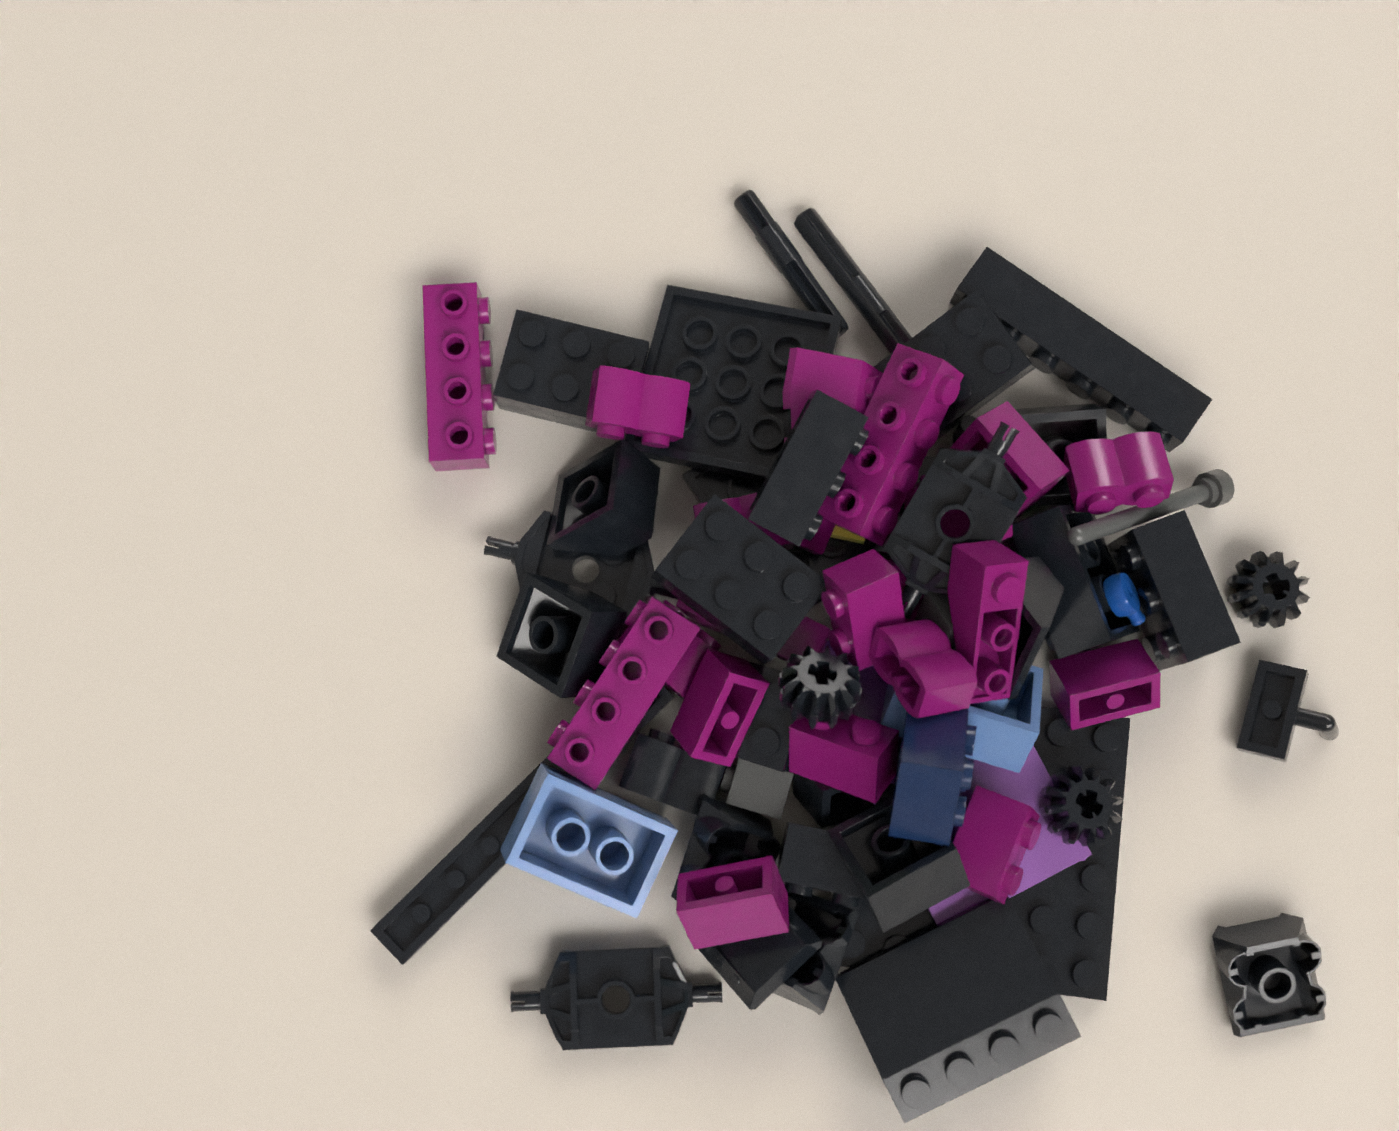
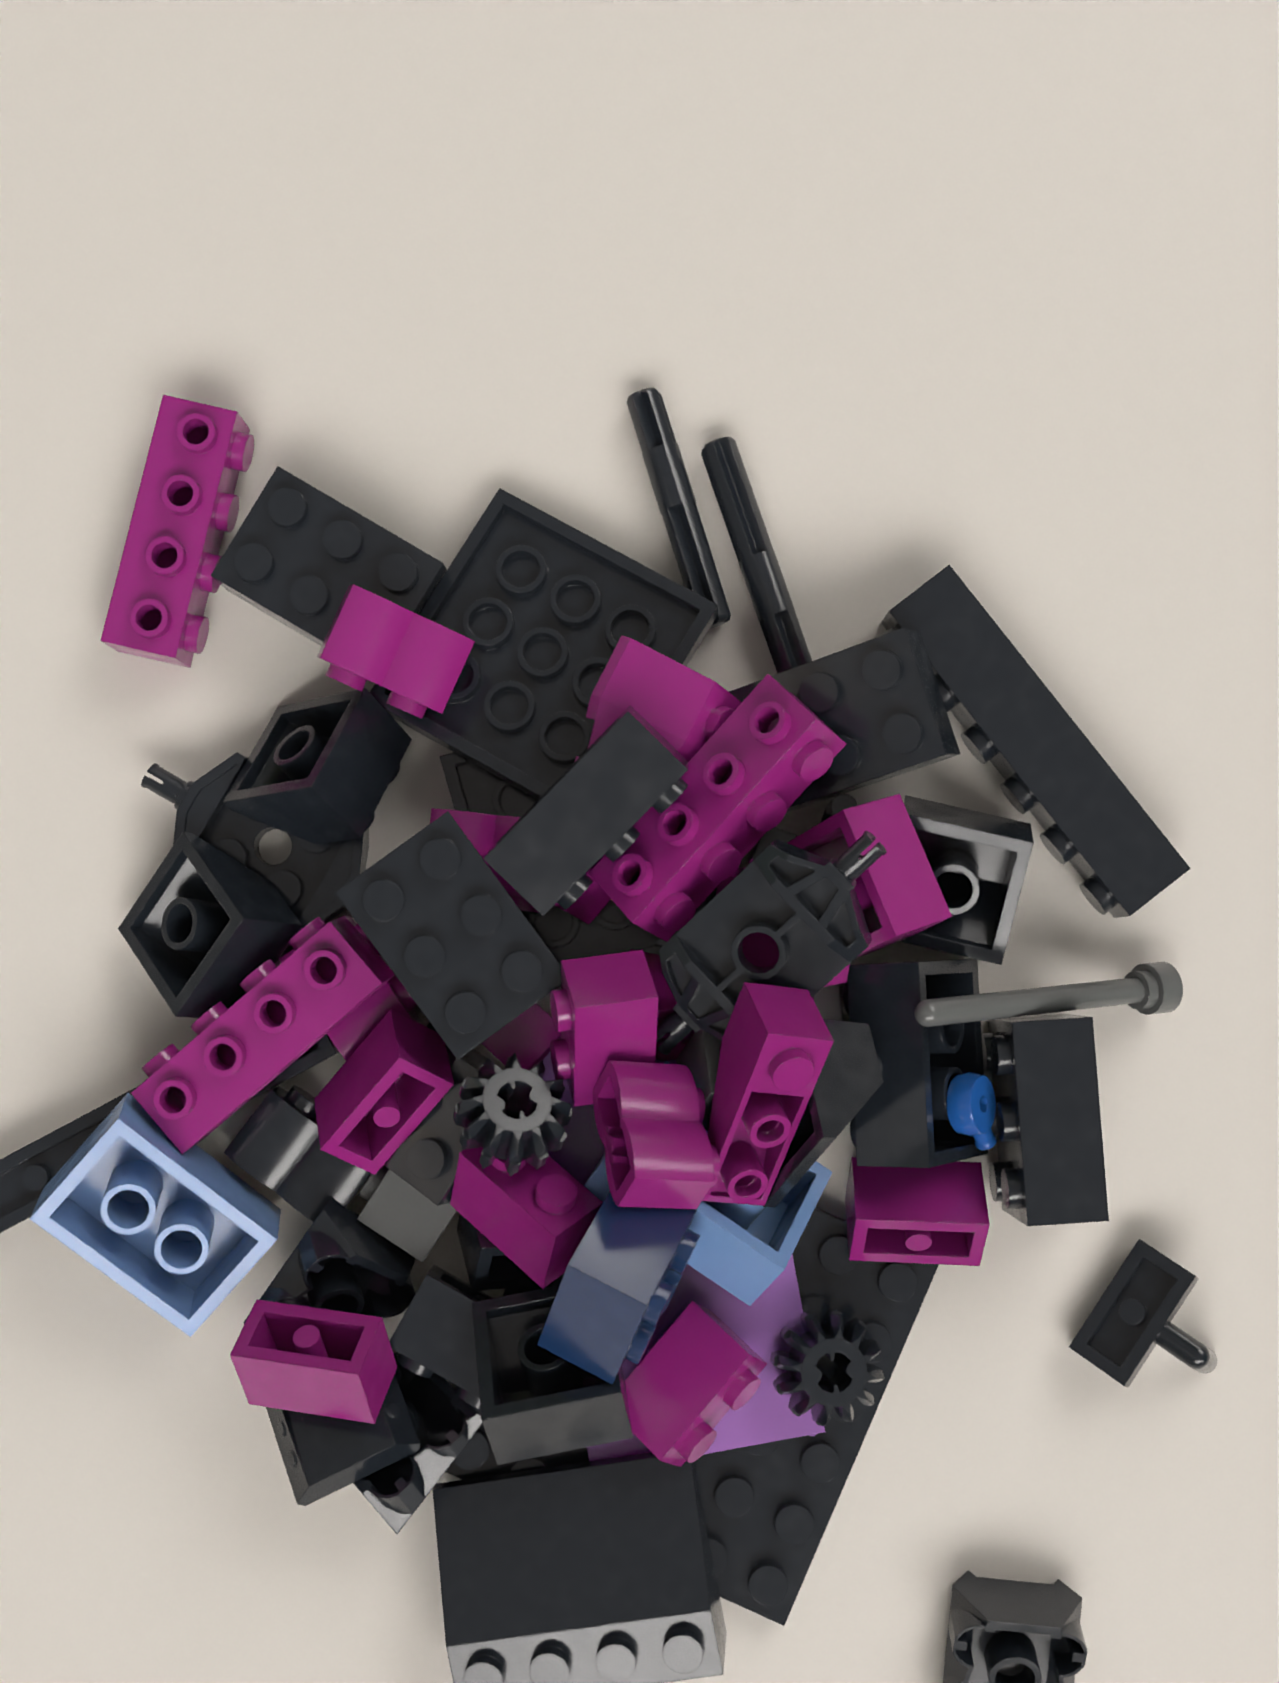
camera: 20 degrees right, 5 degrees up
black plate [510,945,722,1050] -> none
magenta brick [1063,431,1174,515] -> none
black gear [1226,551,1310,628] -> none

